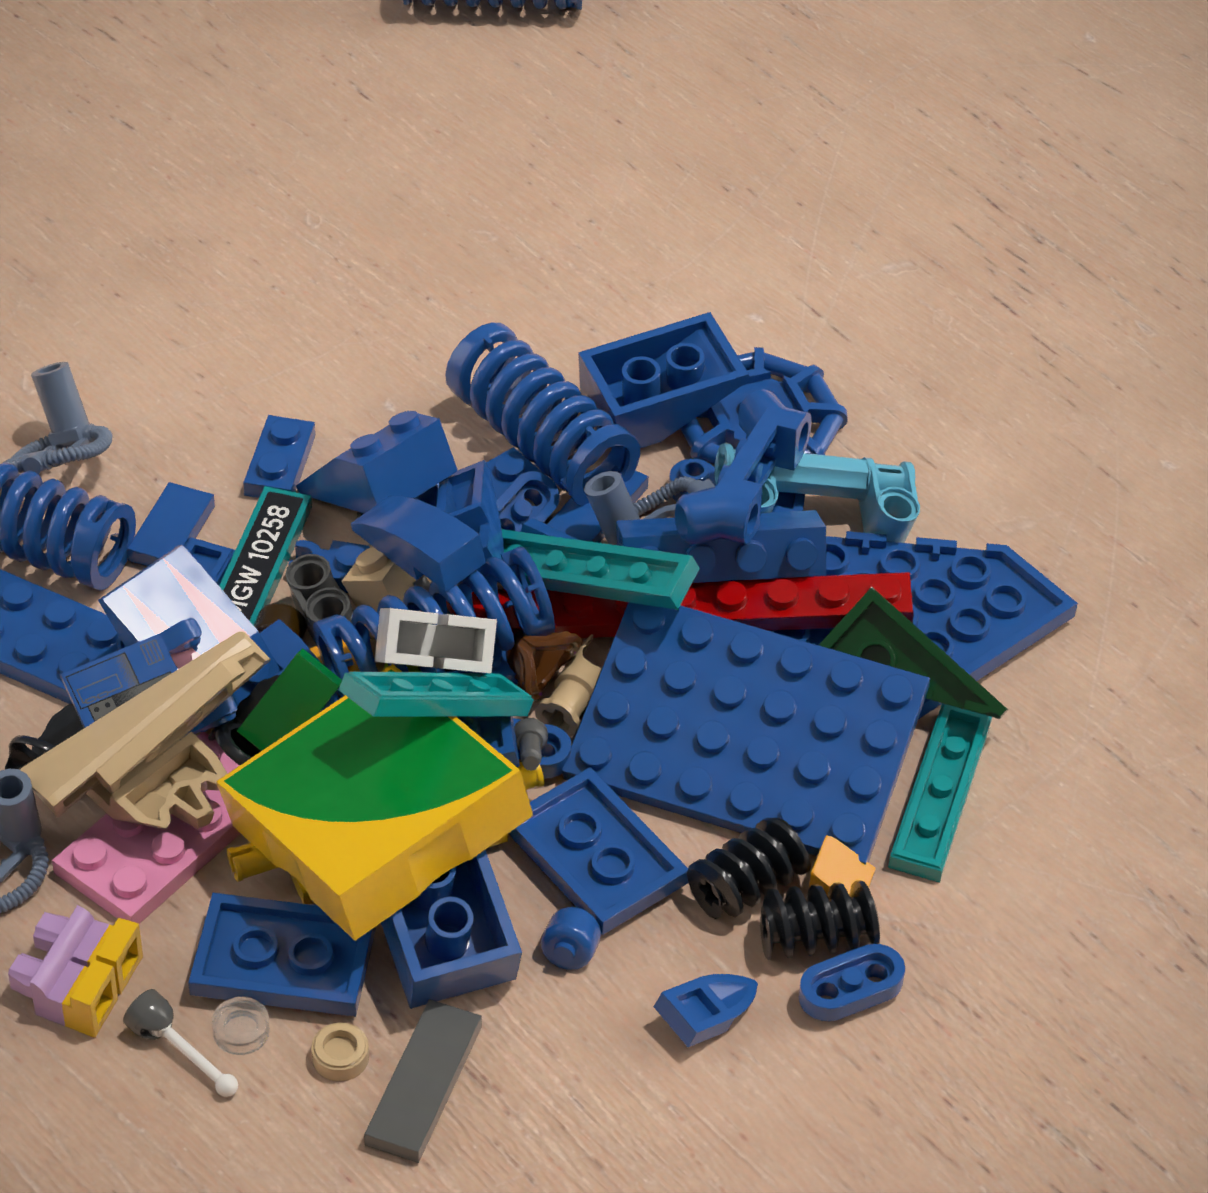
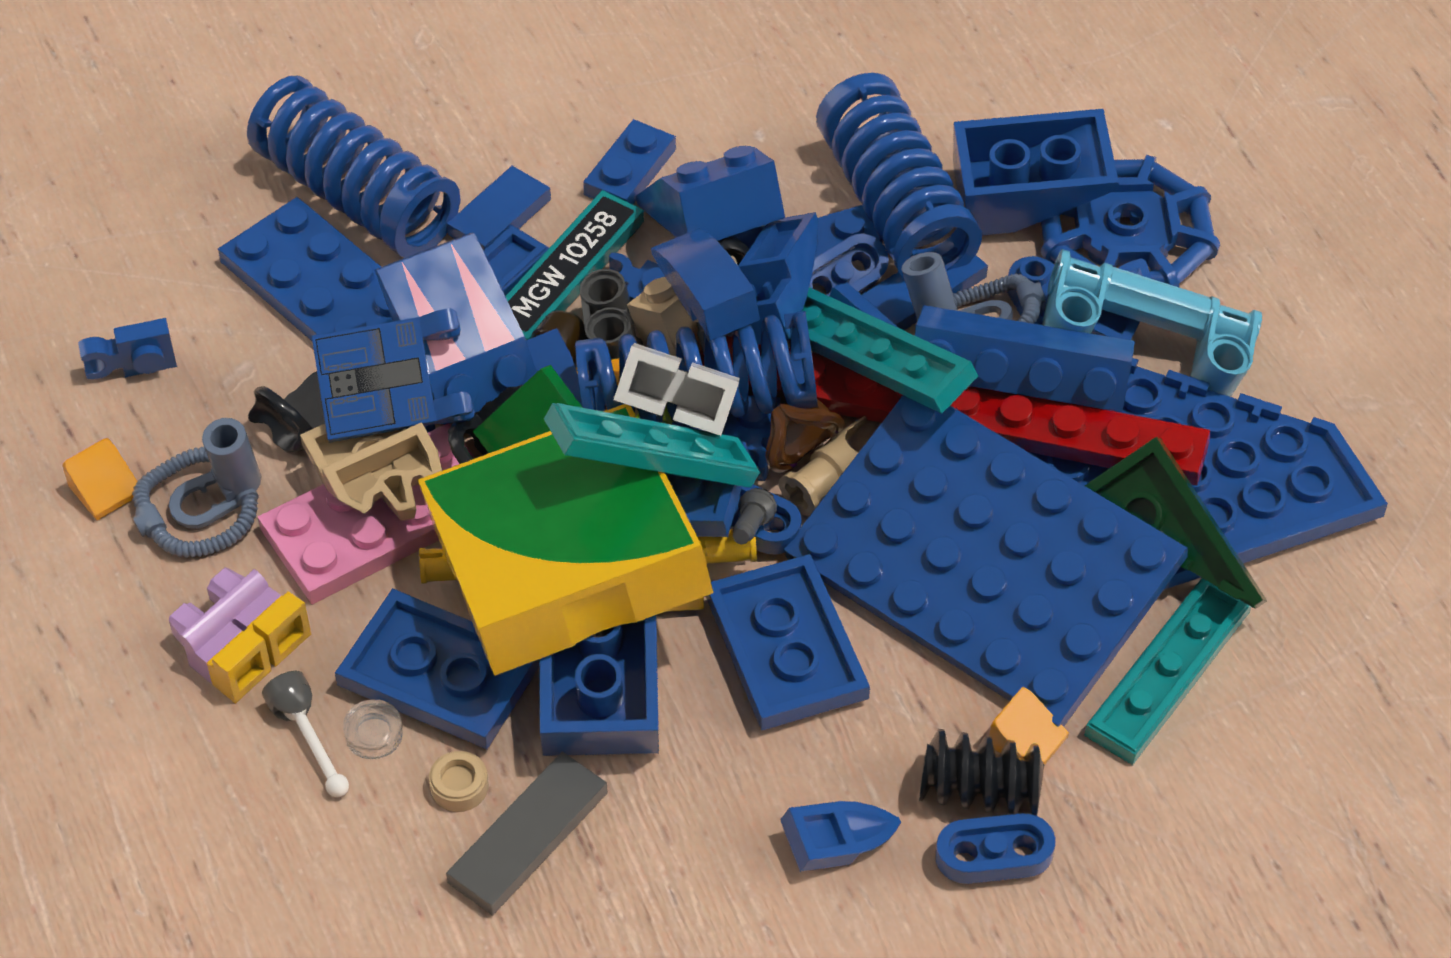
camera: 20 degrees right, 5 degrees up
sand blue piece [3,362,113,474] -> none
tan wedge [20,631,270,818] -> none
blue piece [541,907,601,970] -> none
blue plate [675,389,812,545] -> none
black piece [687,818,811,919] -> none

